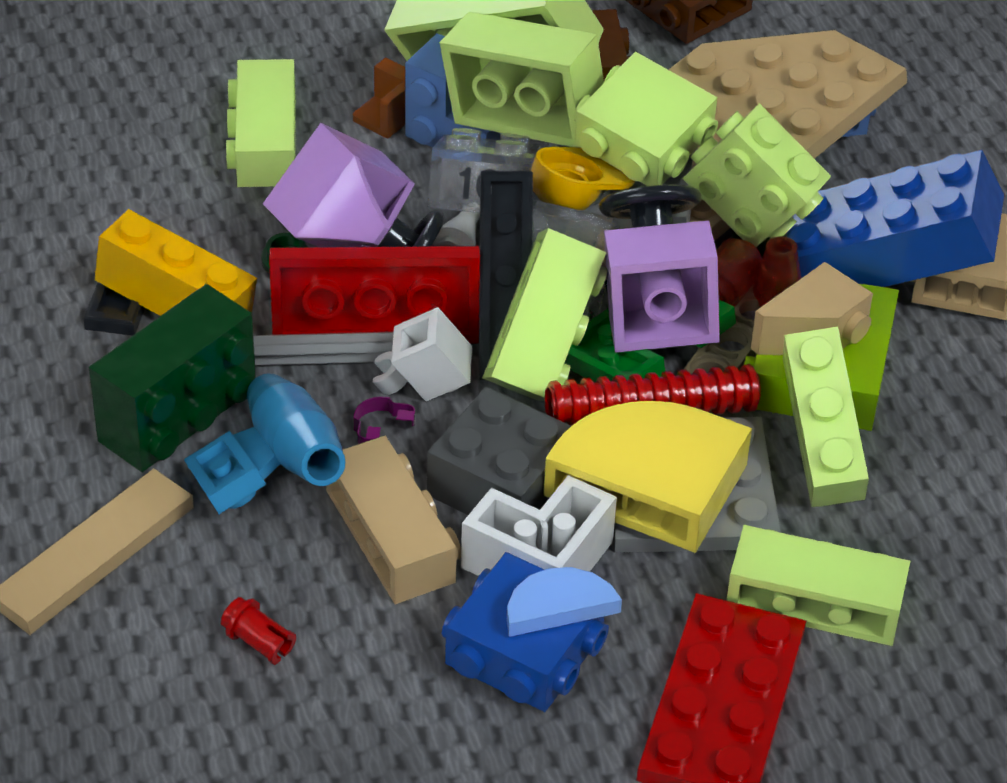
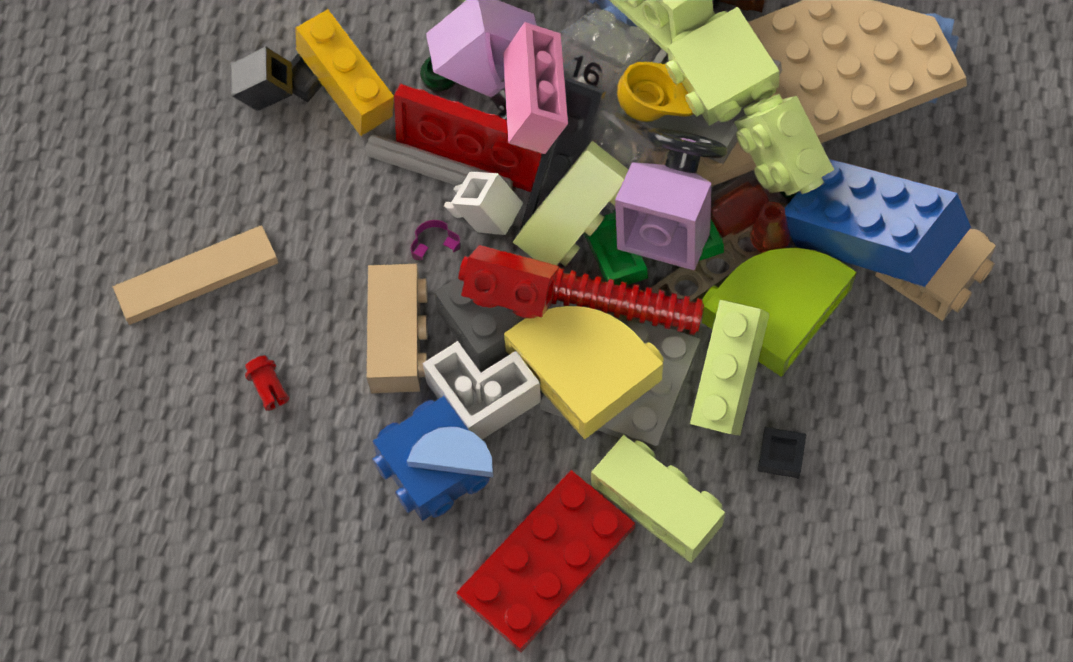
camera: 30 degrees right, 20 degrees up
dark green brick [89,284,256,473] -> none
dark azure plate [184,373,346,514] -> none
tan slope [751,262,873,355] -> none
none -> black brick [231,46,292,111]
none -> red brick [458,245,559,318]
none -> bright pink brick [503,22,568,154]
none -> black plate [757,427,807,479]

